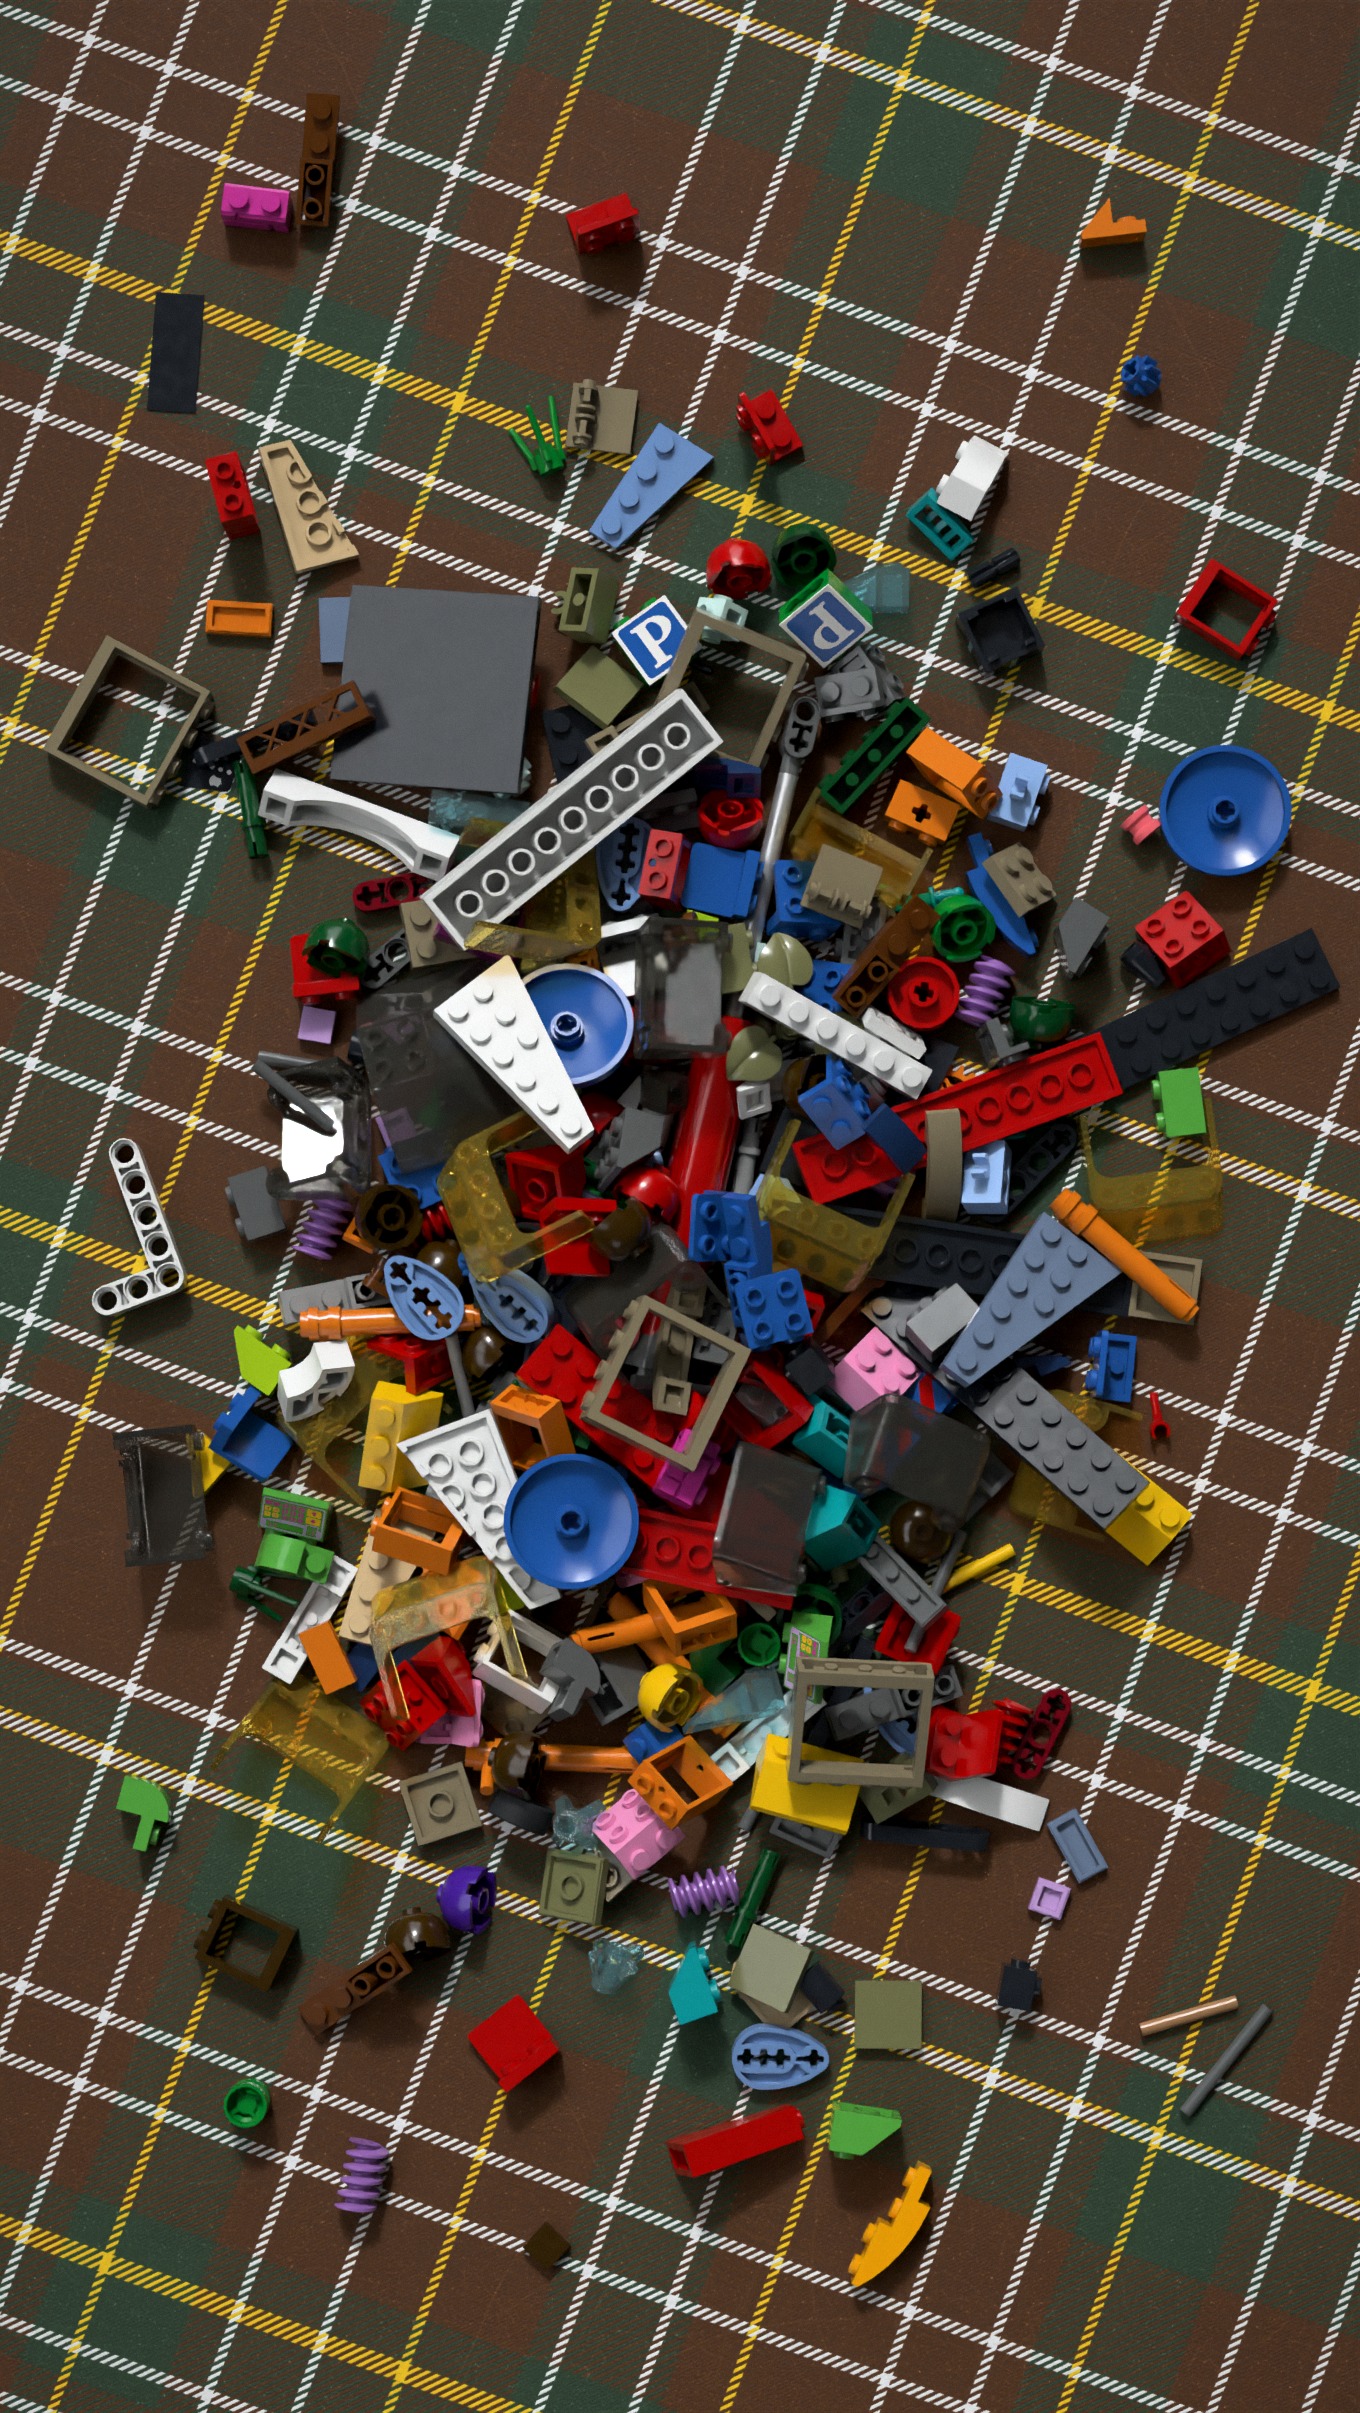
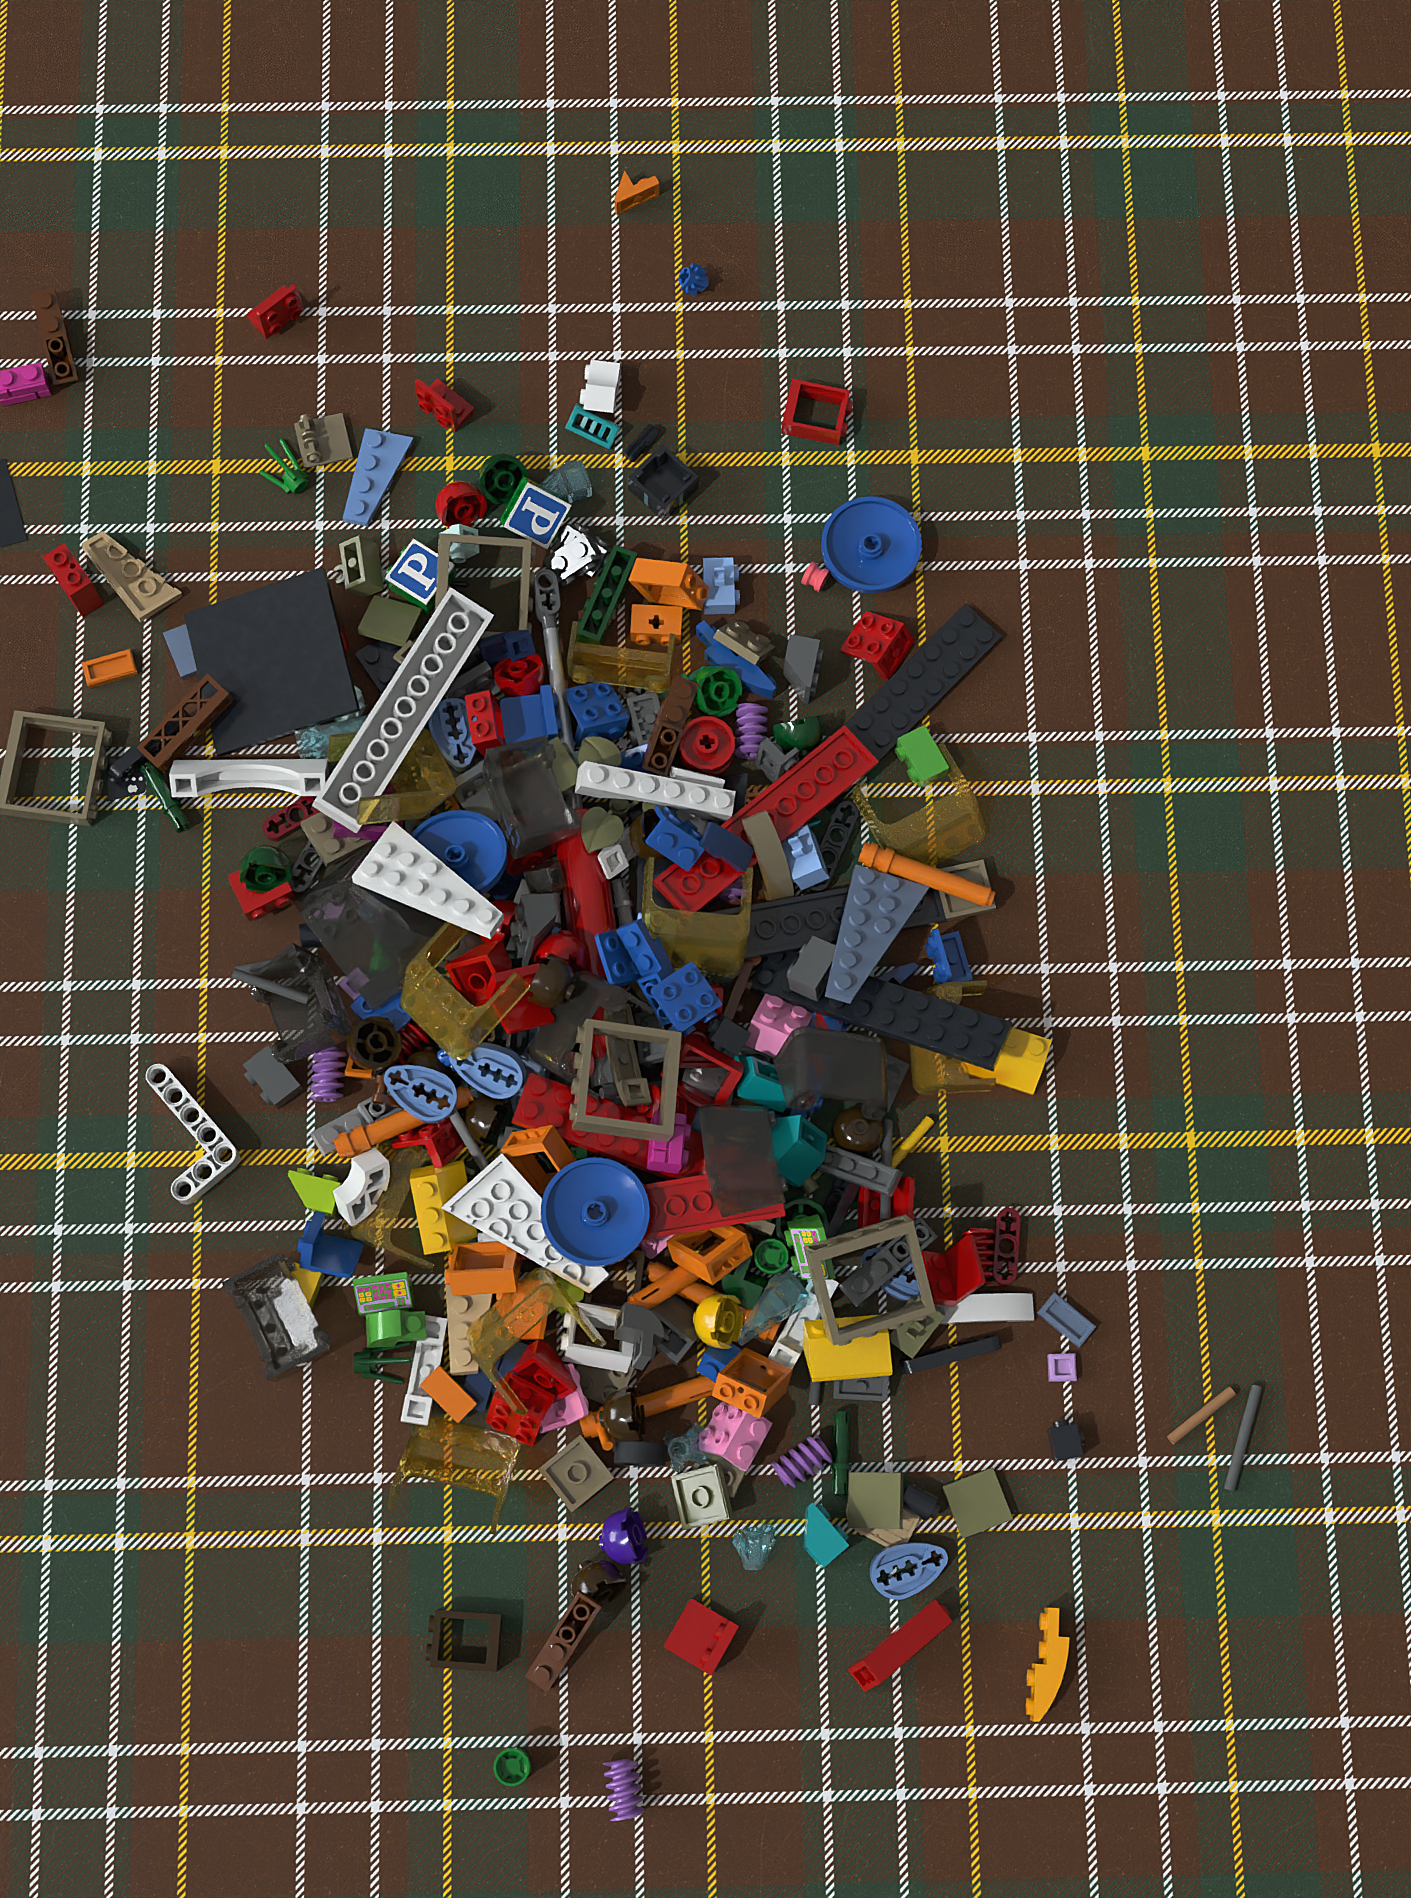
camera: 25 degrees left, 10 degrees down
bright green brick [116,1774,173,1852] -> none
lavender tile [298,1006,337,1045] -> none
dark brown tile [523,2221,570,2271] -> none
dark tan hinge [800,844,883,929] -> none
black beam [802,1635,875,1748] -> none
bright green slope [827,2101,902,2159] -> none
black cone [1119,940,1168,989] -> none
red hand [1149,1392,1171,1439] -> none

